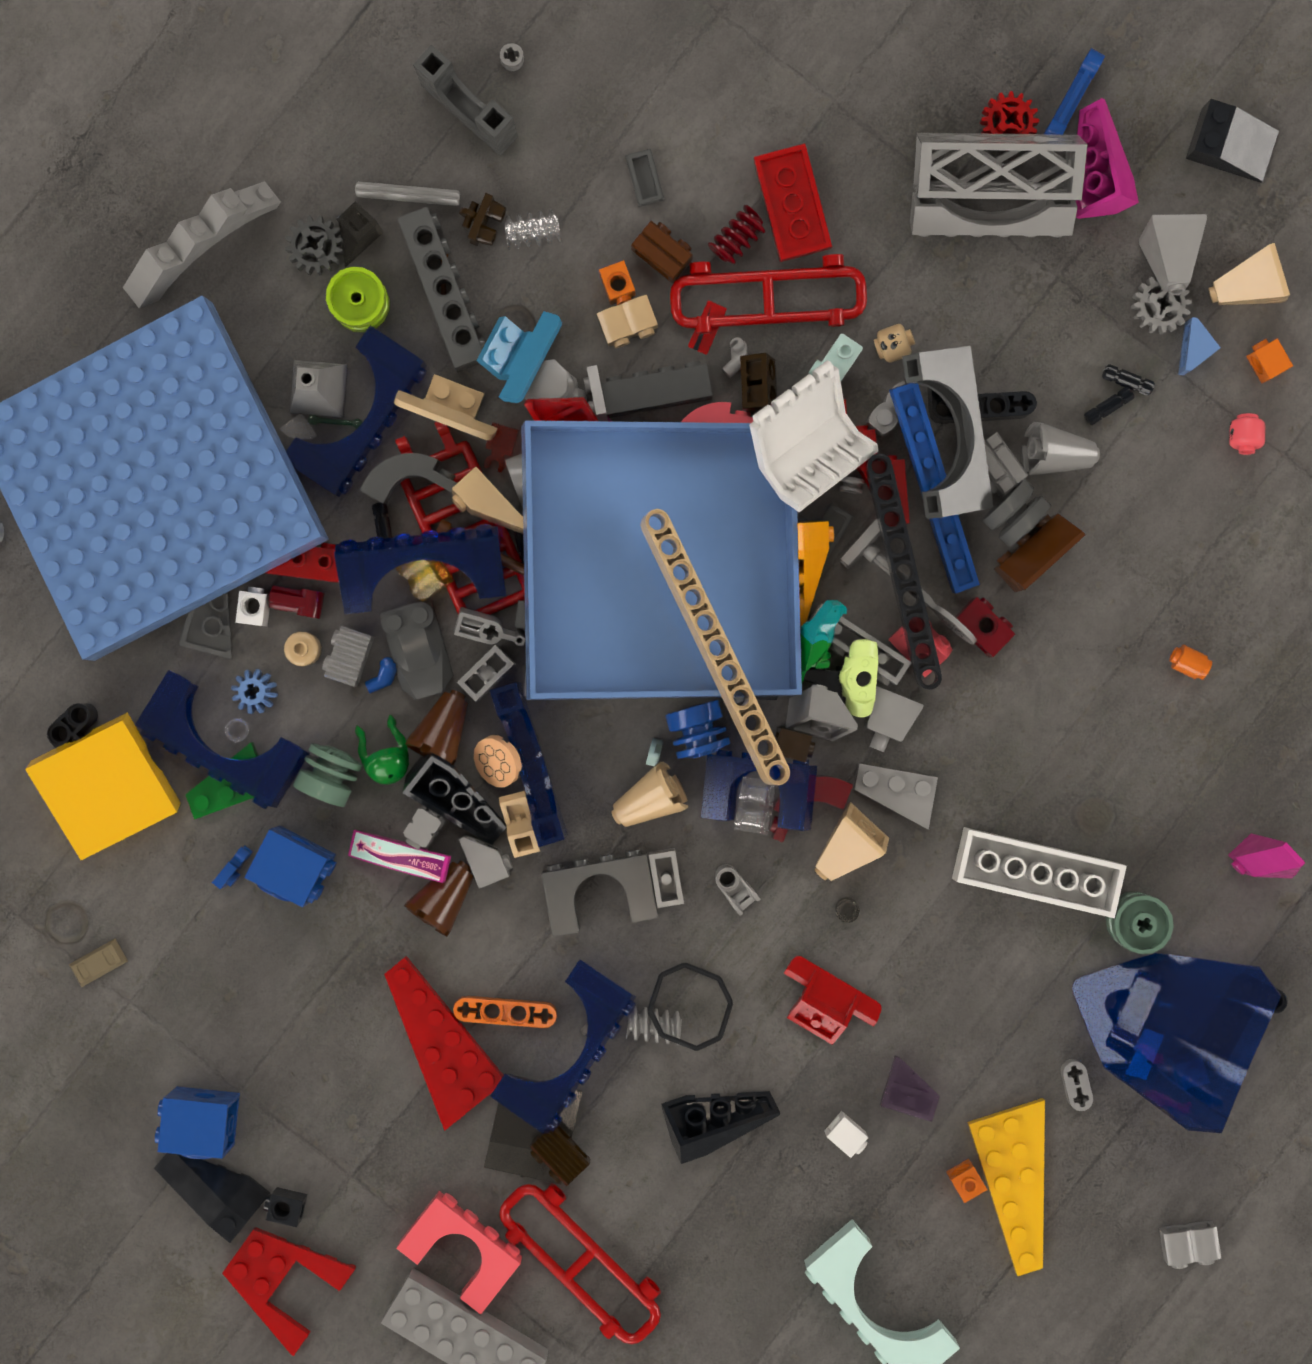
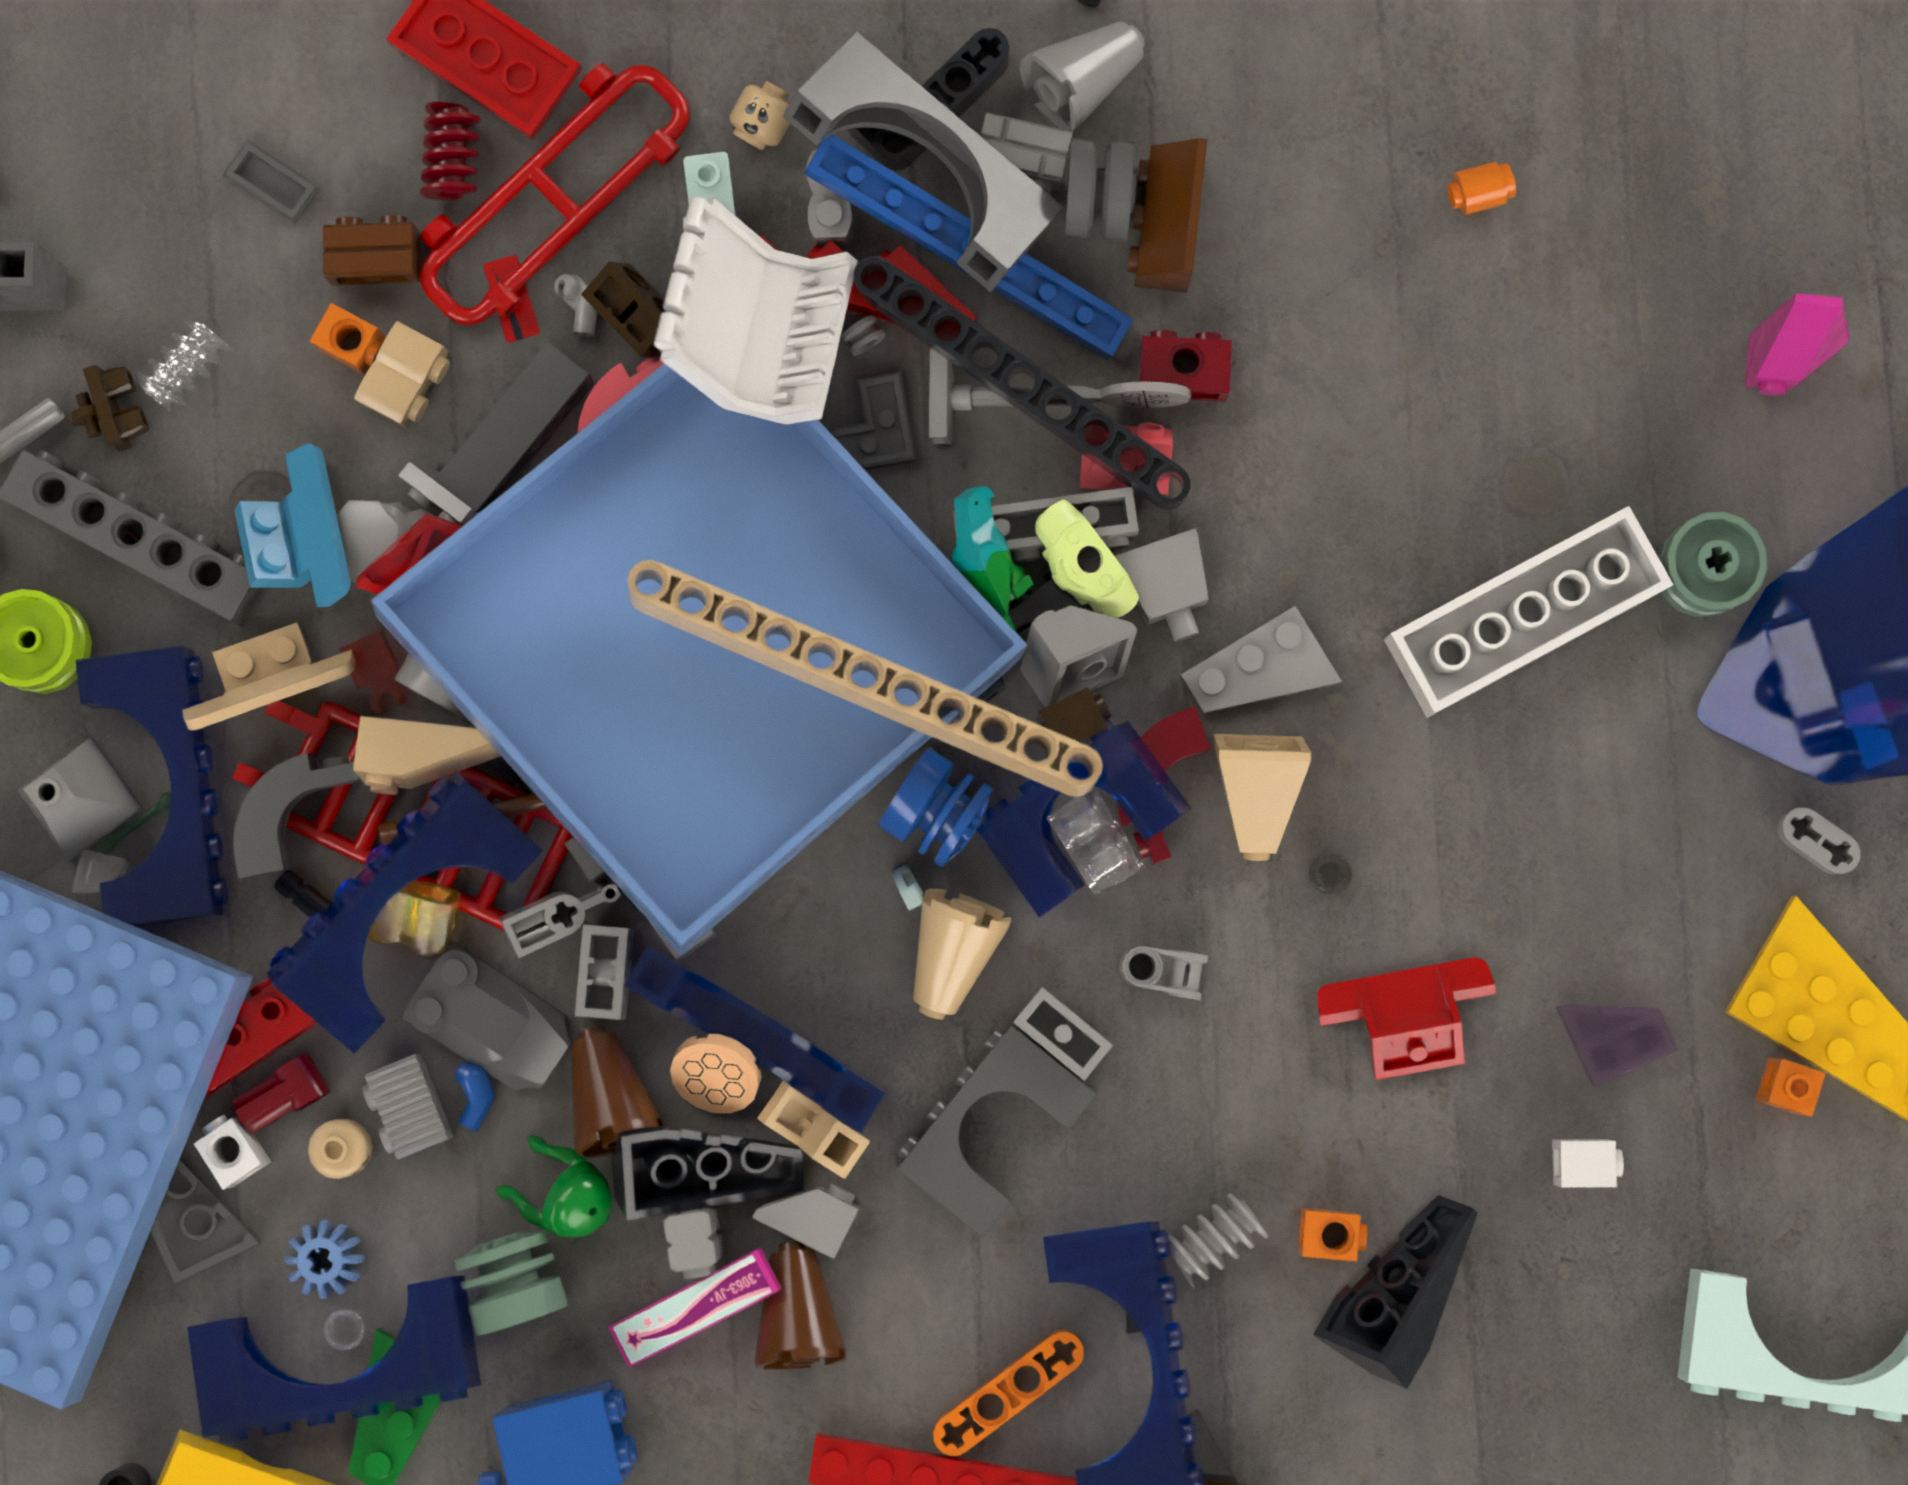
camera: 30 degrees left, 5 degrees down
black piece [648,963,733,1051] -> none
light orange wedge [797,520,834,630] -> none
none -> orange brick [1298,1208,1367,1262]

